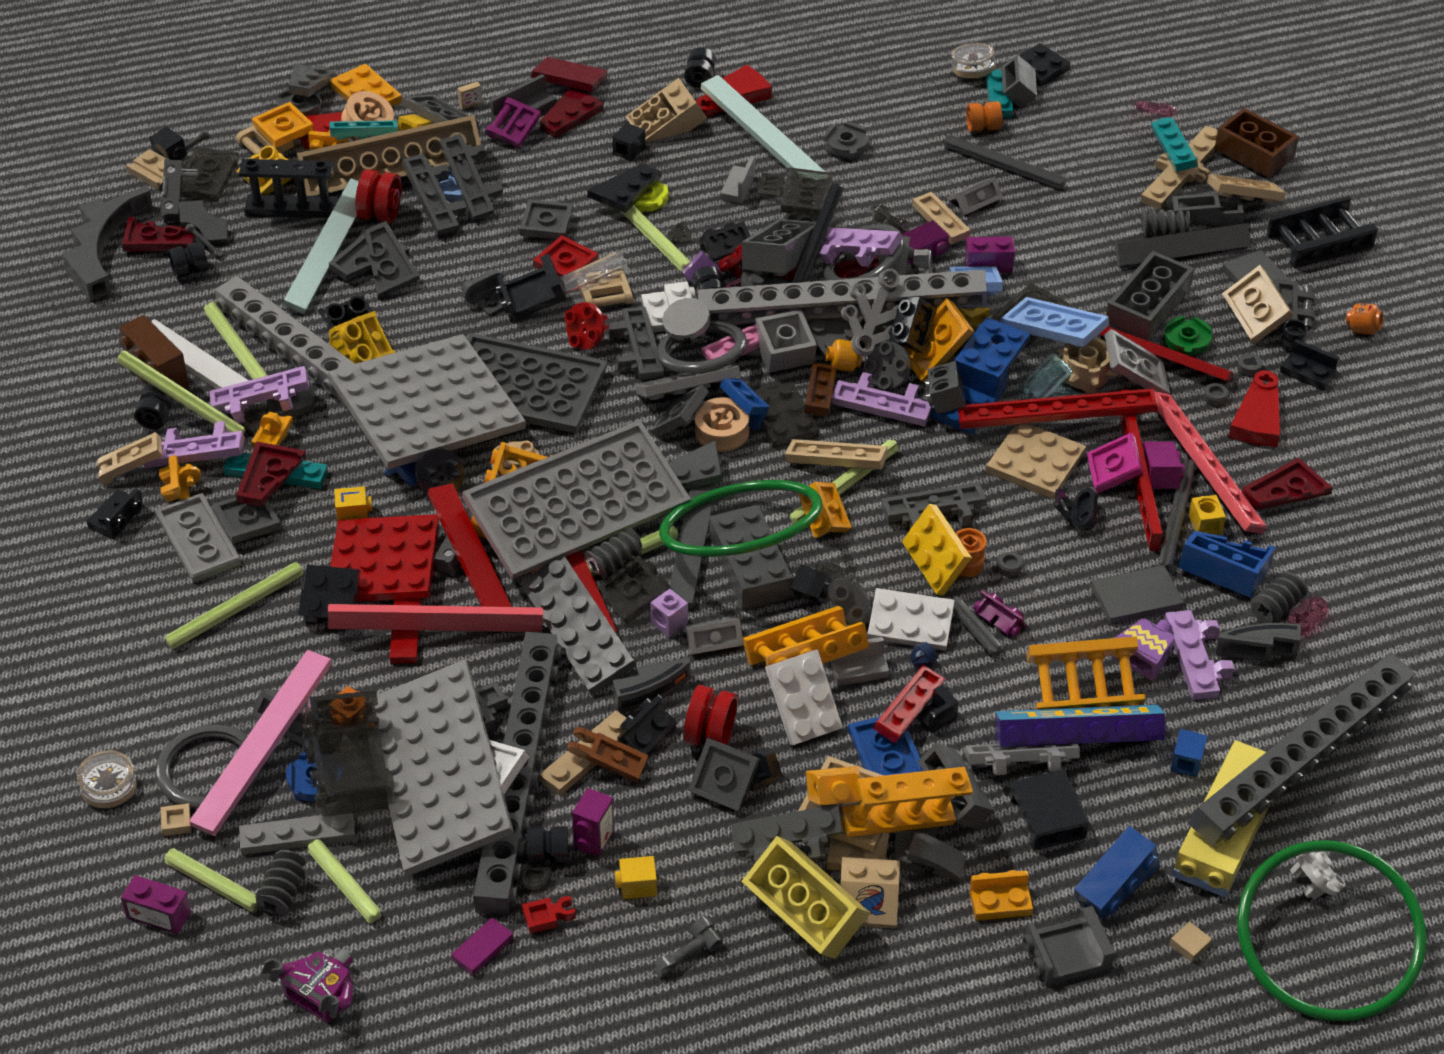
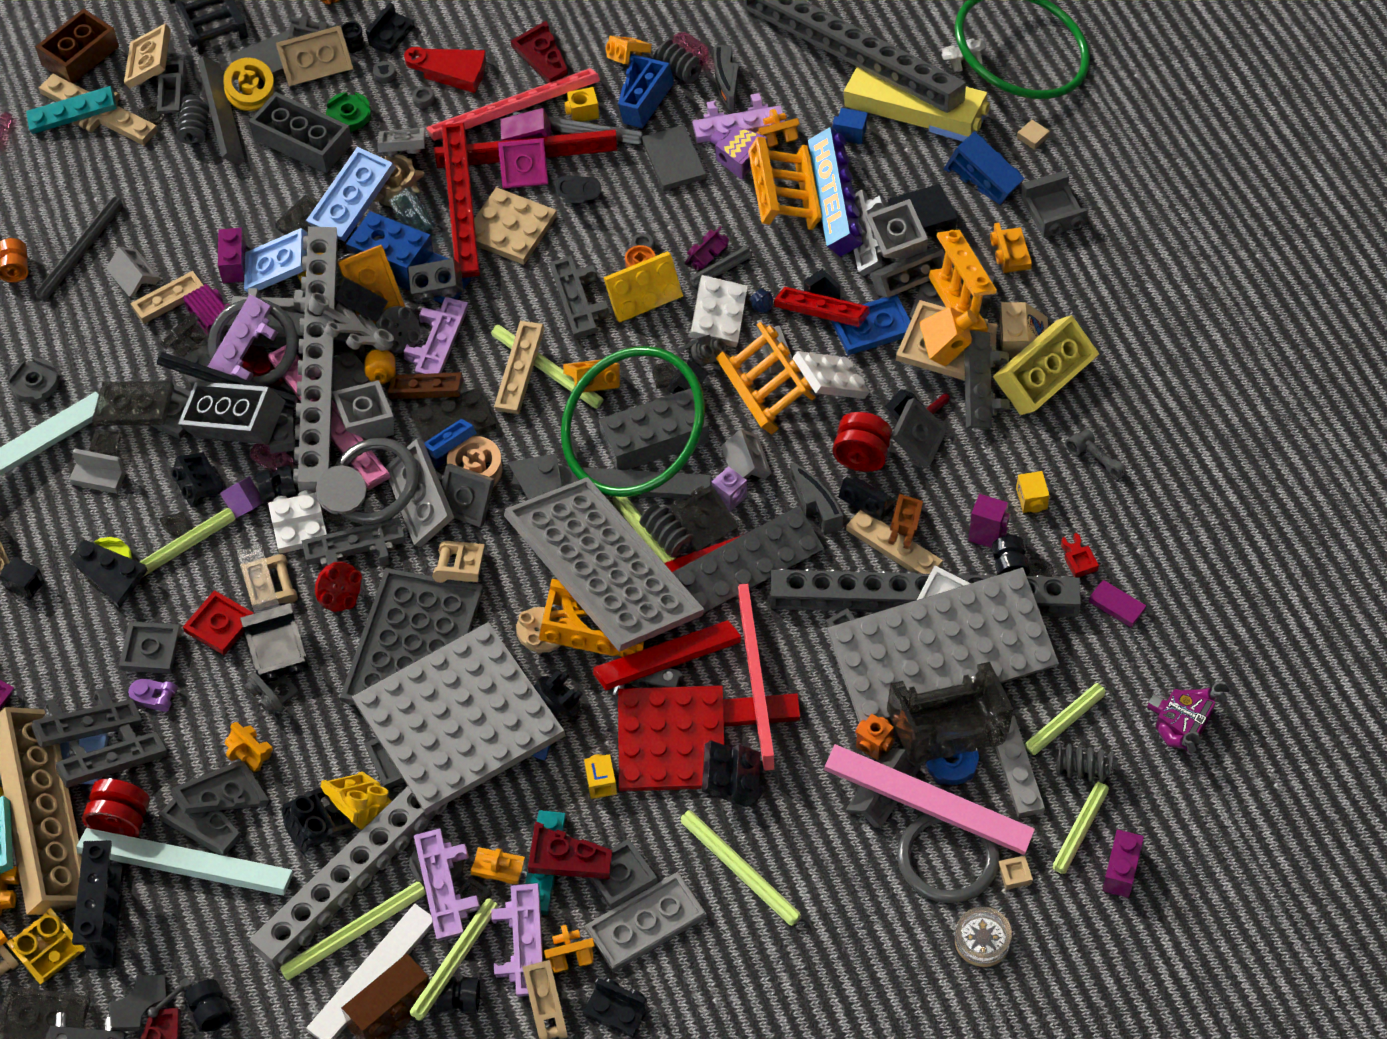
camera: 90 degrees left, 10 degrees up
red plate [717,243,743,280] -> none
red tile [1099,326,1234,381] -> none
none -> medium lavender plate [128,679,178,712]
none -> yellow wheel [224,58,274,111]
none -> light orange hips [224,722,273,773]
none -> tan plate [432,541,484,583]
none -> light orange bracket [606,35,652,64]
none -> light orange hips [756,109,800,148]
none -> light grey slope [866,199,928,259]
none -> dark red piece [926,394,950,415]

